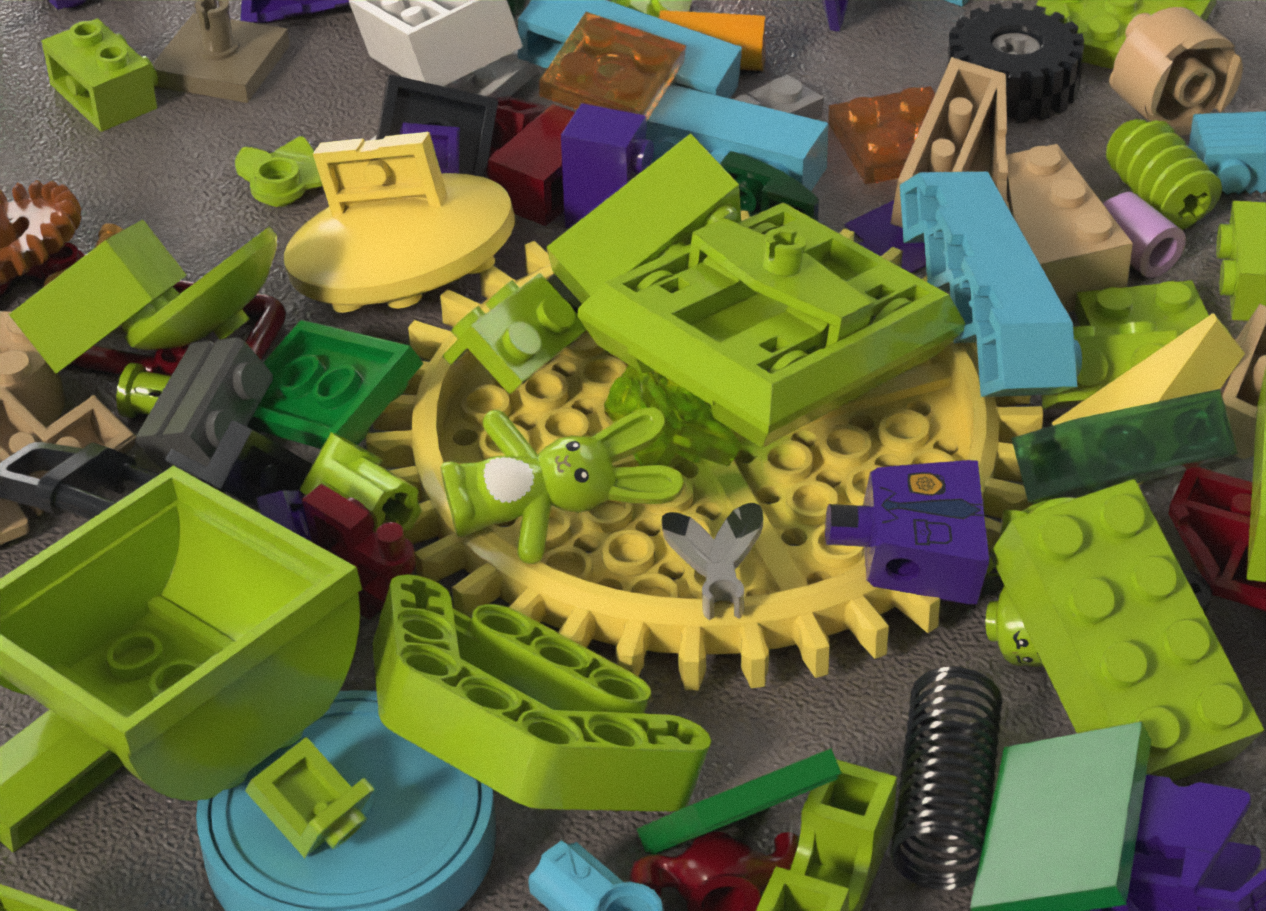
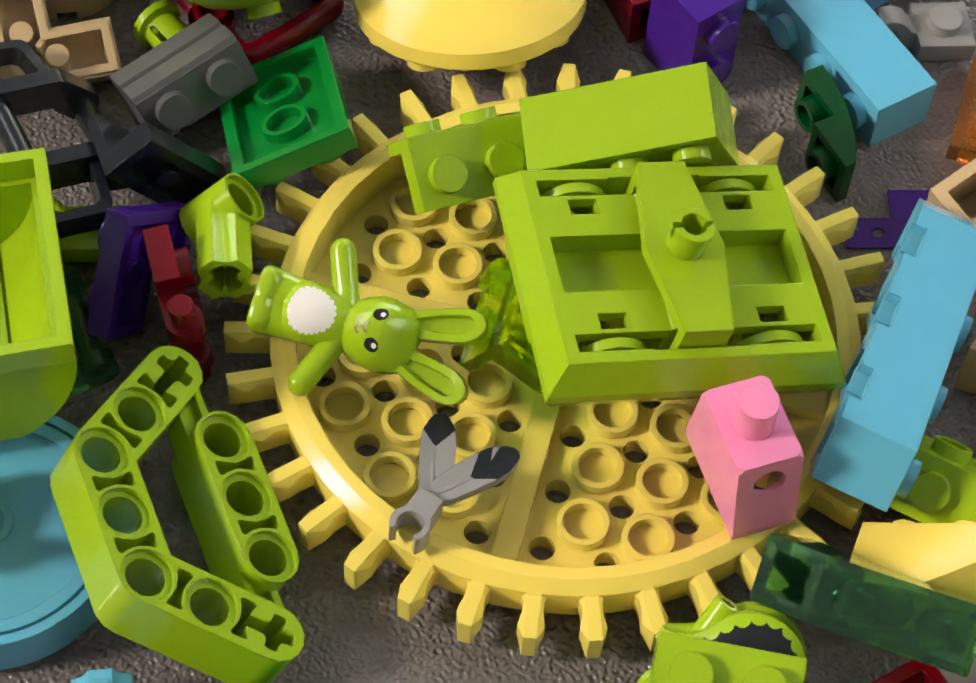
camera: 30 degrees right, 15 degrees up
dark purple torso [825,460,989,604] -> none
none -> bright pink torso [685,375,804,540]

